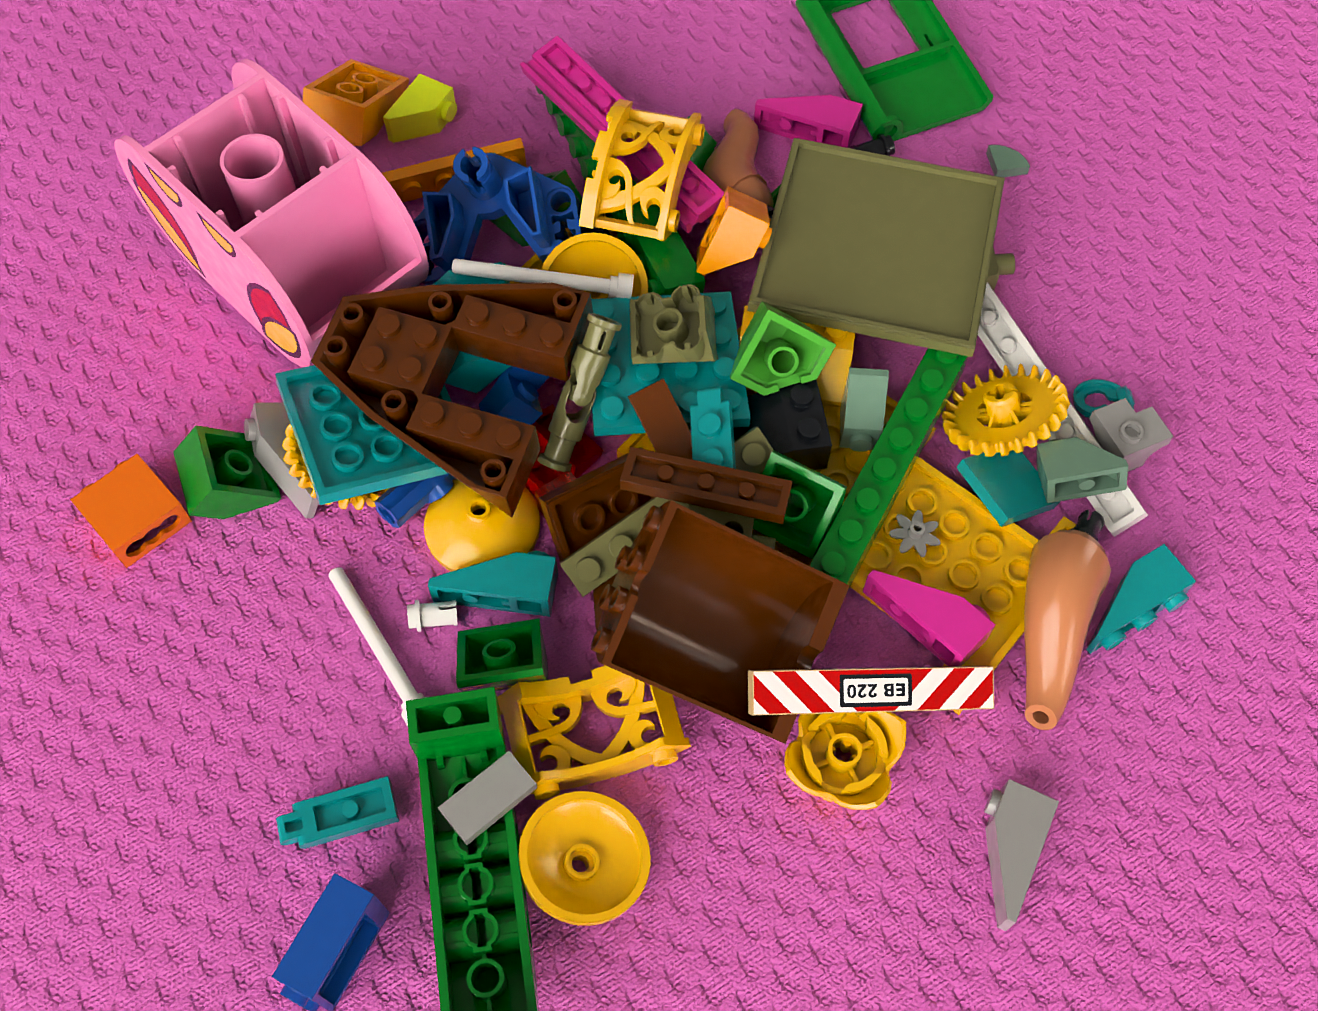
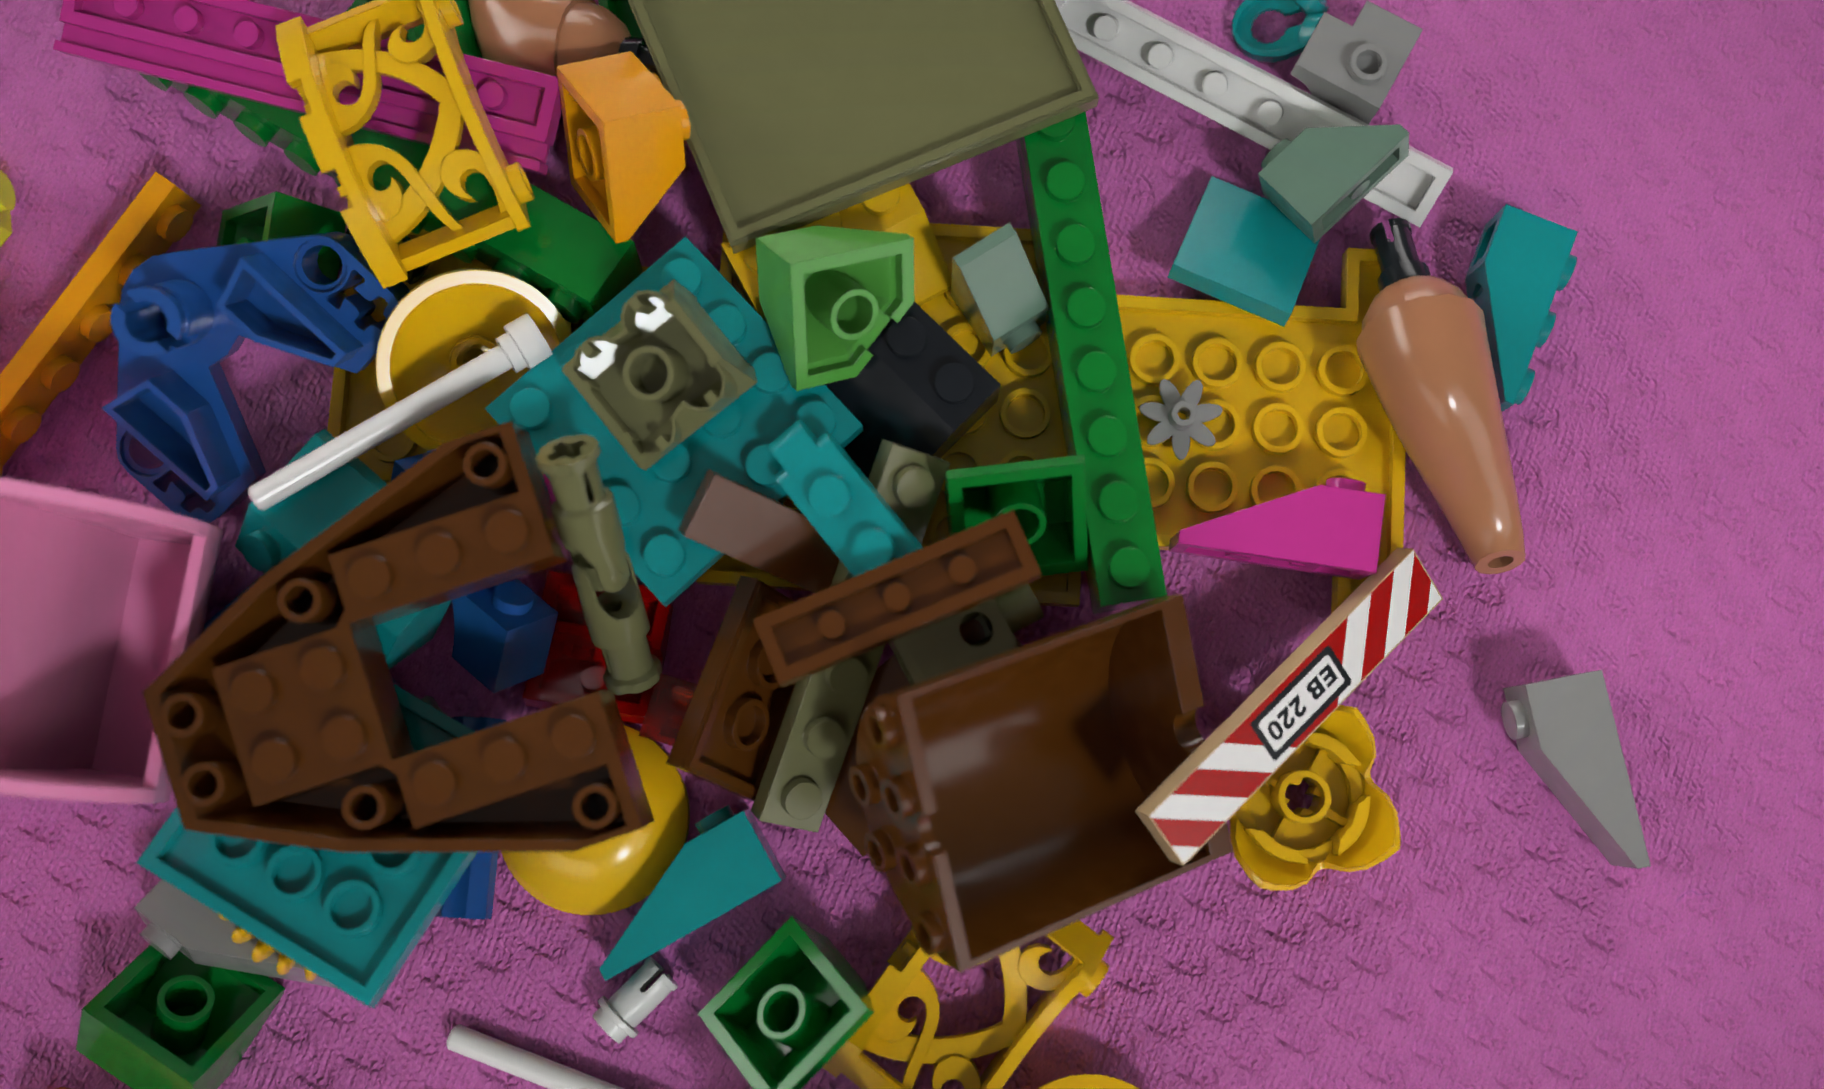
camera: 35 degrees left, 20 degrees up
yellow gear [942,363,1070,457] -> none

